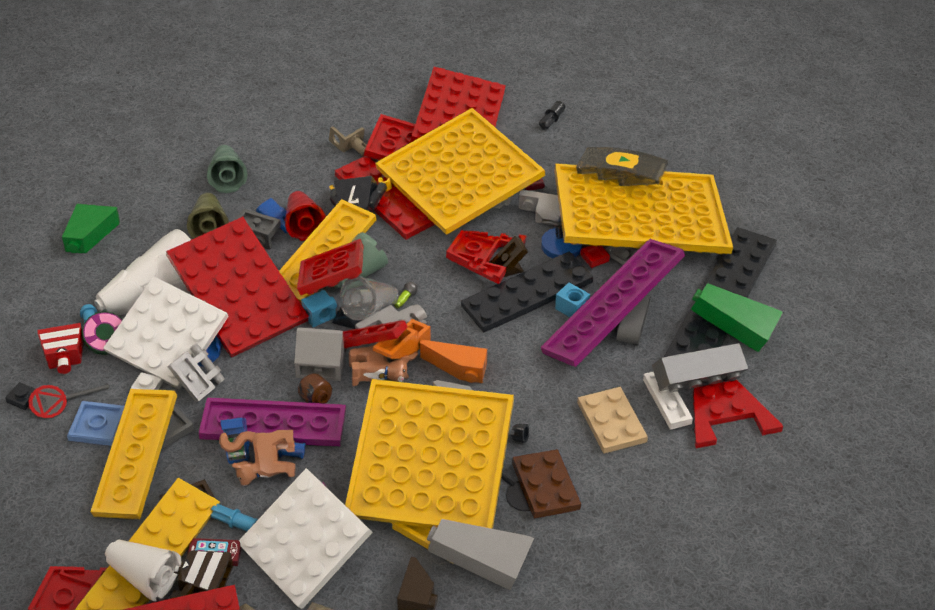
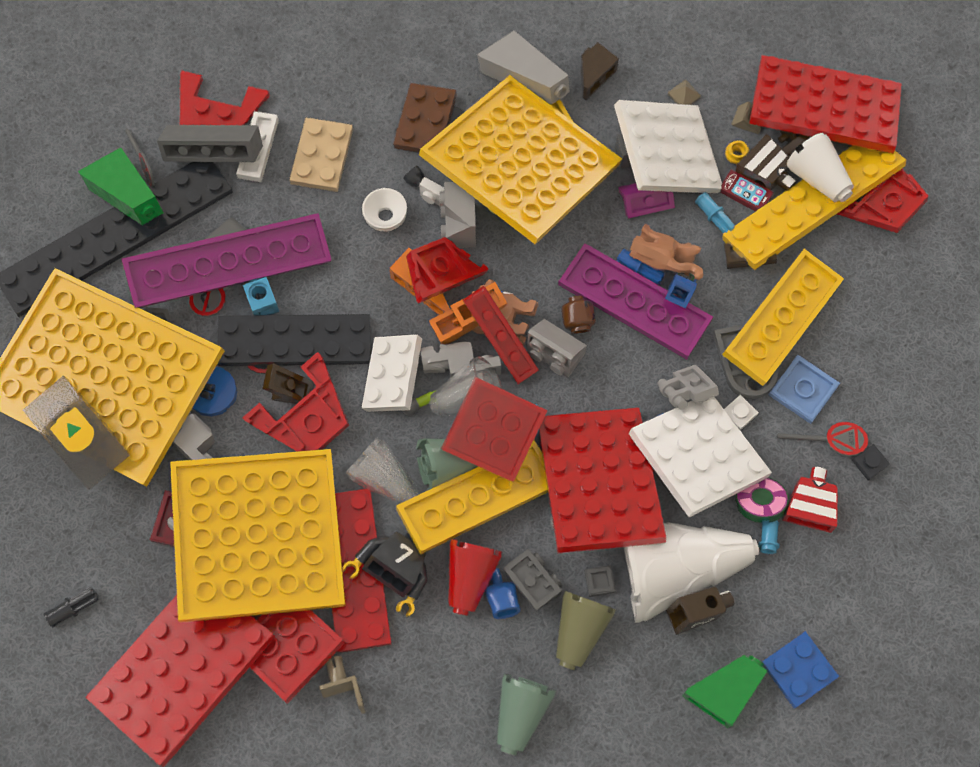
camera: 150 degrees left, 25 degrees up
none -> dark grey piece [125,129,155,187]
none -> clear cone [345,437,419,505]
none -> white piece [362,188,407,231]
none -> white plate [362,335,422,412]
none -> red wing [406,237,489,304]
none -> dark brown torso [666,587,734,635]
none -> yellow plate [725,140,749,164]
none -> blue plate [762,631,839,708]

